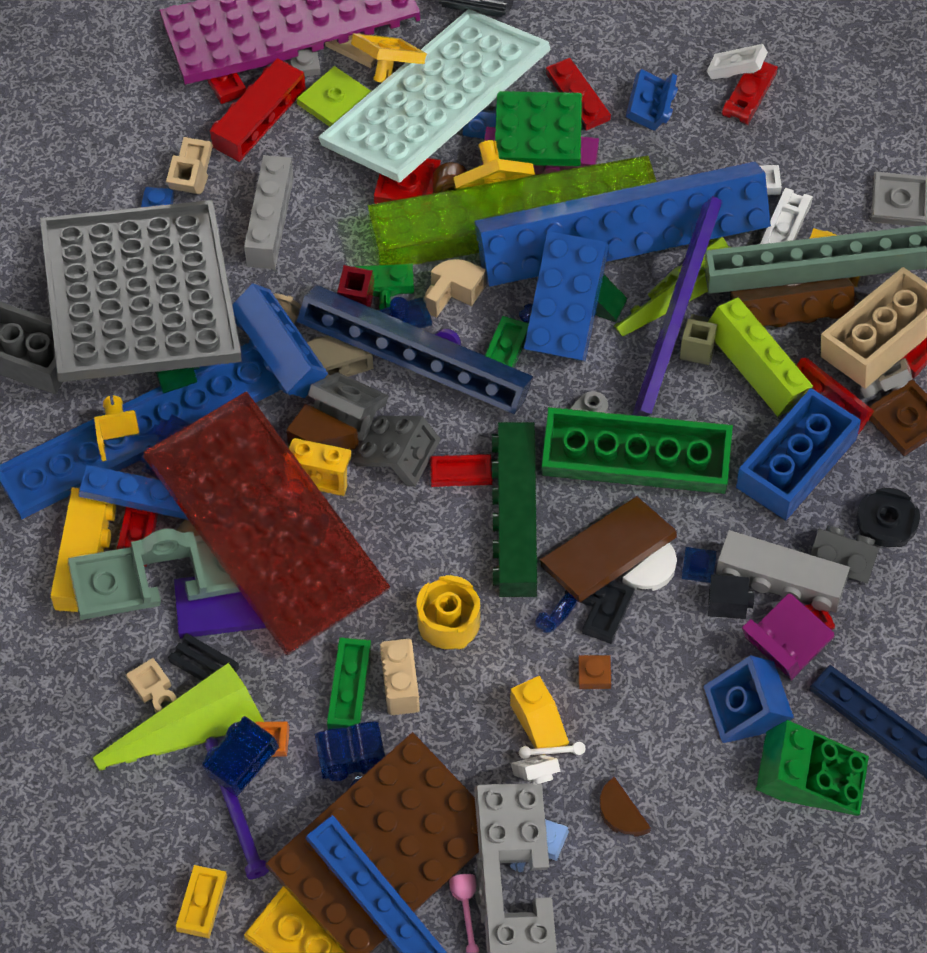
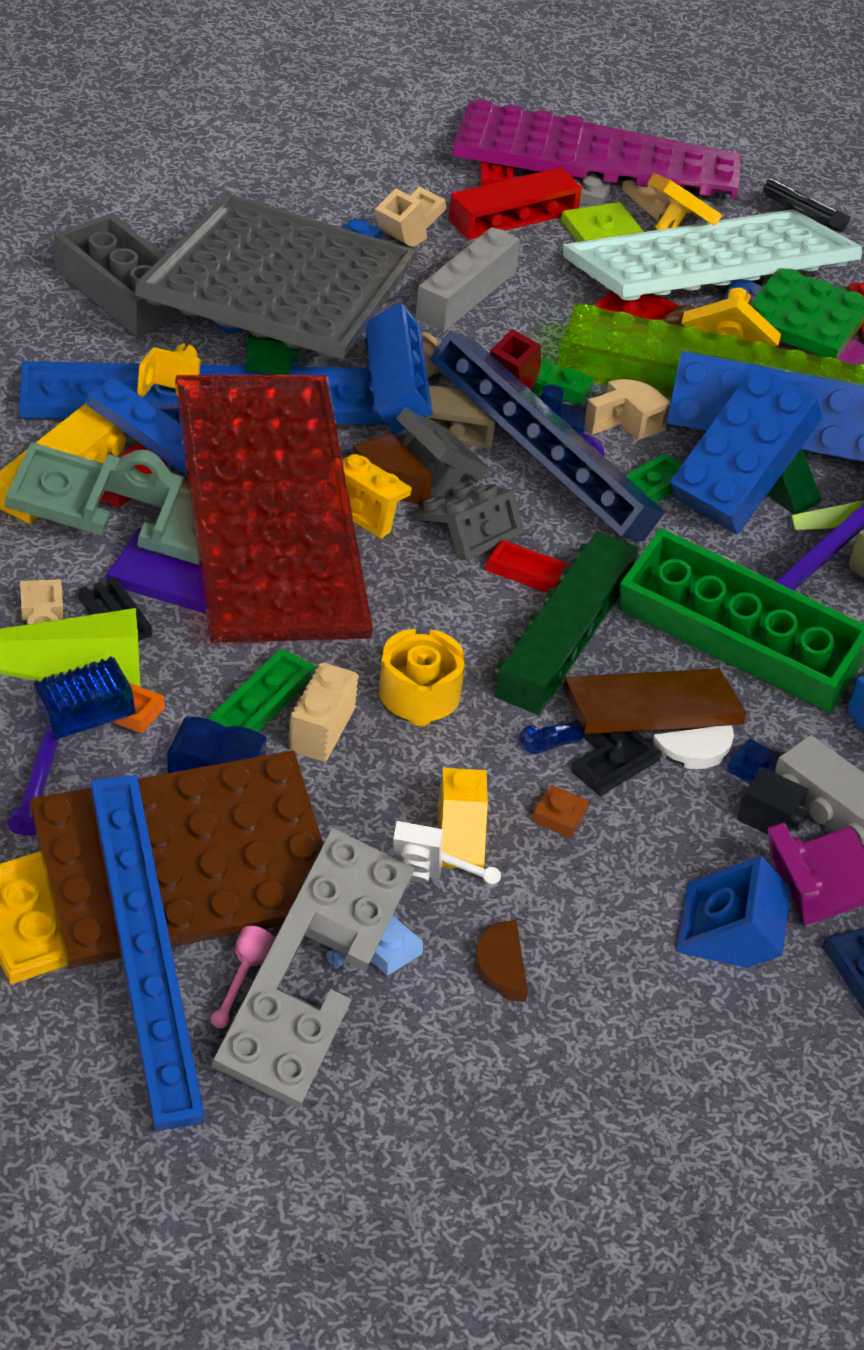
camera: 20 degrees right, 15 degrees down
green slope [756,720,869,816] -> none

